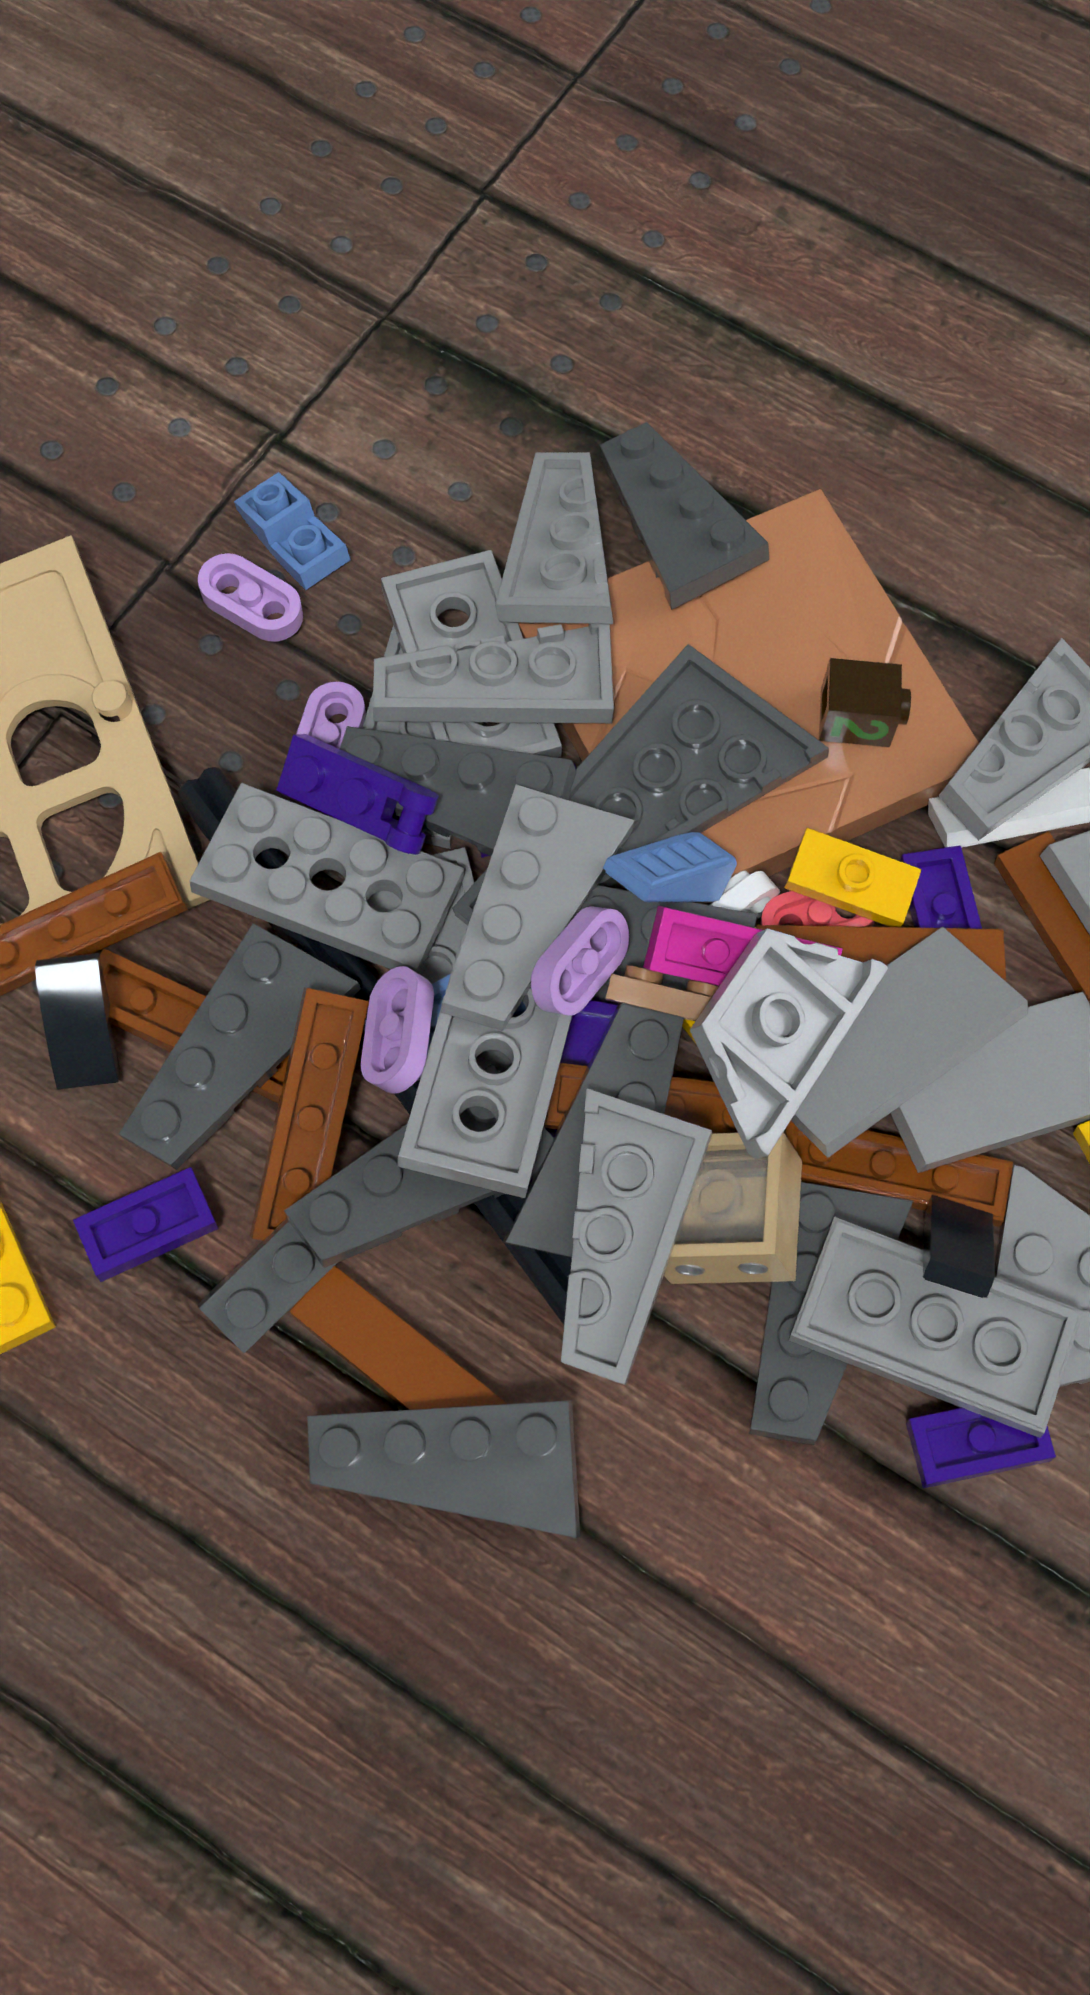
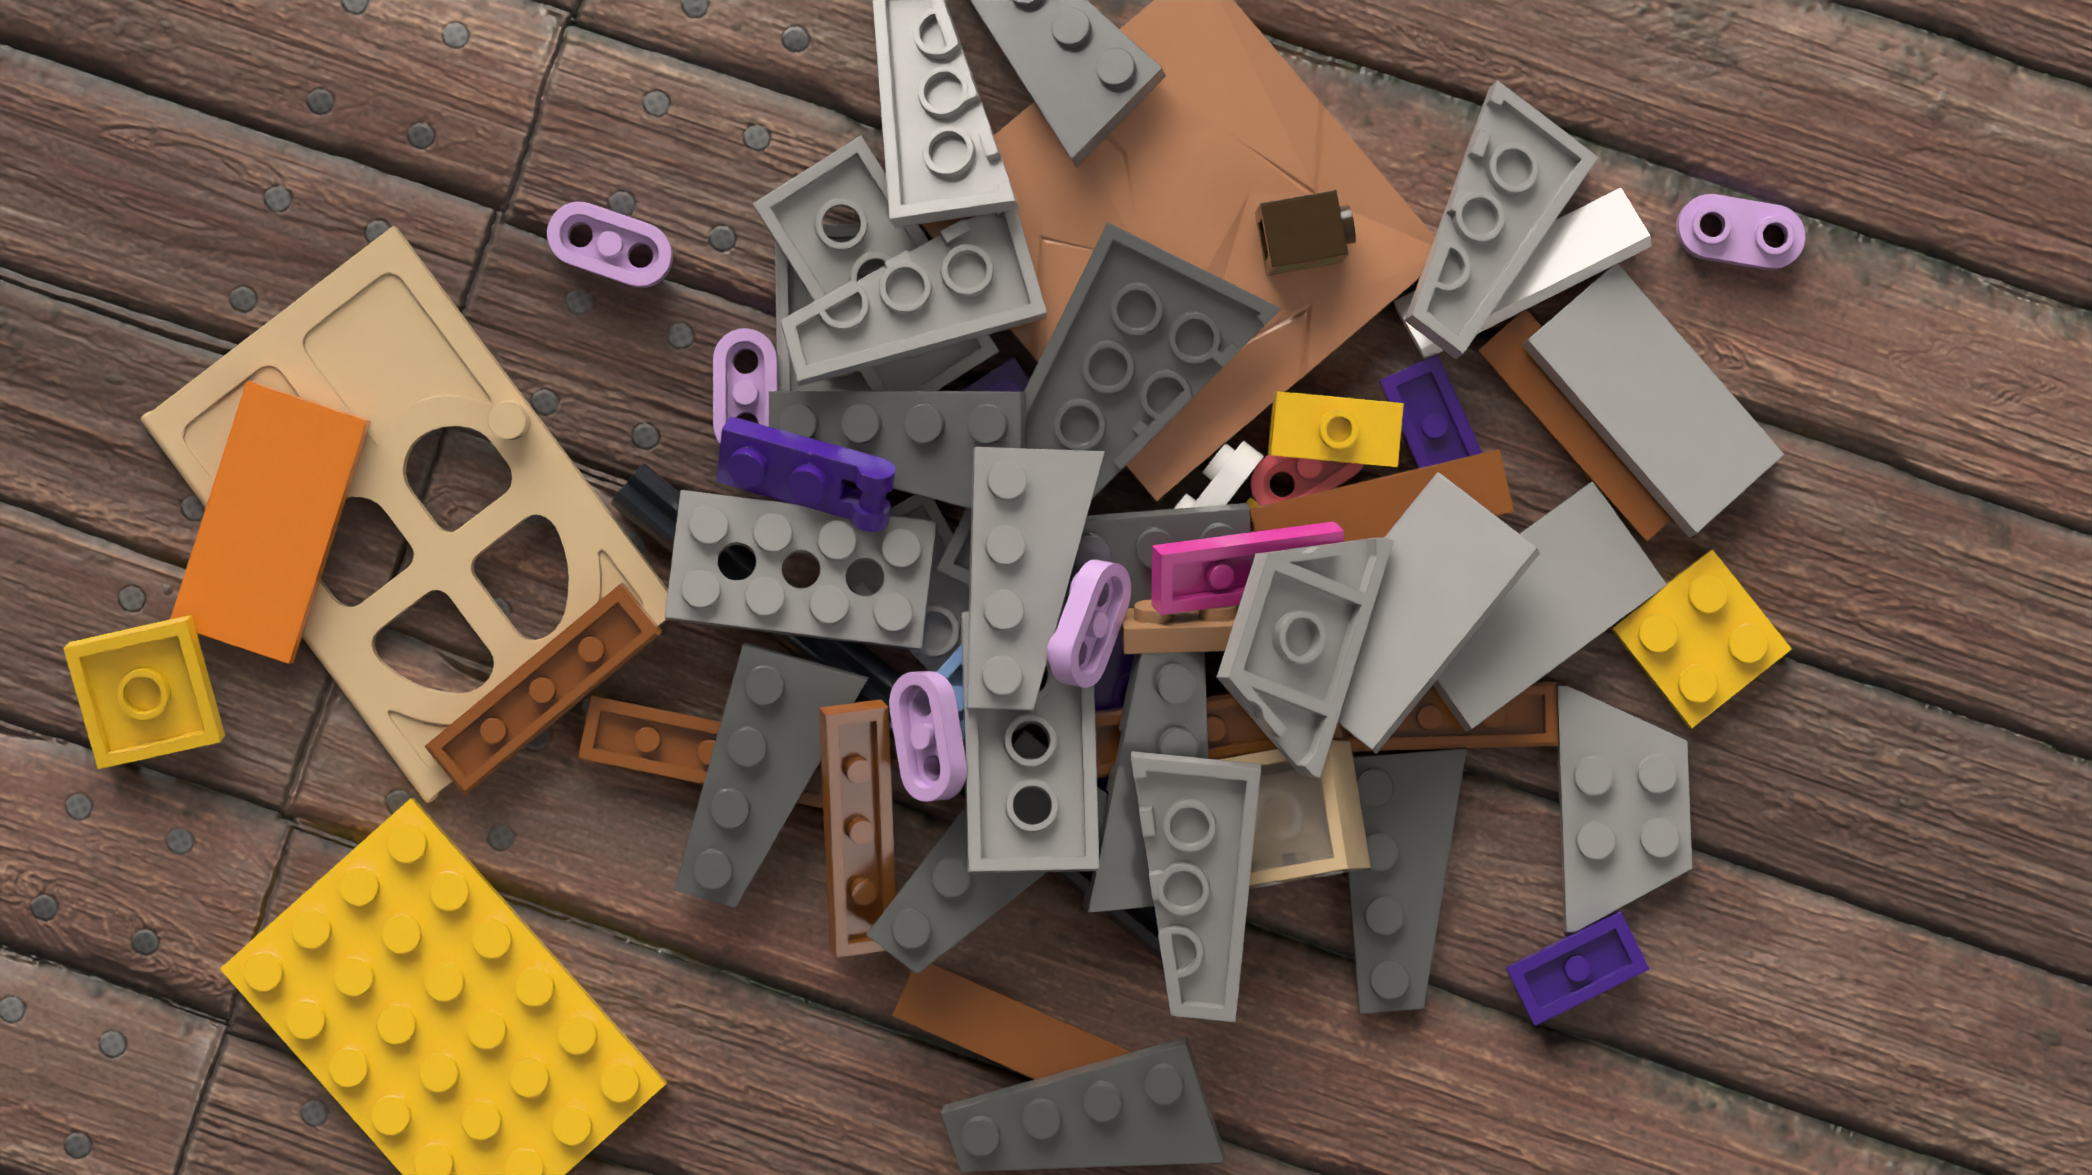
camera: 15 degrees left, 20 degrees up
black slope [35,953,120,1090] -> none
dark purple plate [73,1167,219,1282] -> none
dark grey plate [197,1218,337,1353] -> none
medium blue slope [234,472,351,590] -> none
medium blue slope [603,832,737,902] -> none
light grey tile [789,1217,1084,1438] -> none
black tile [923,1195,995,1298] -> none

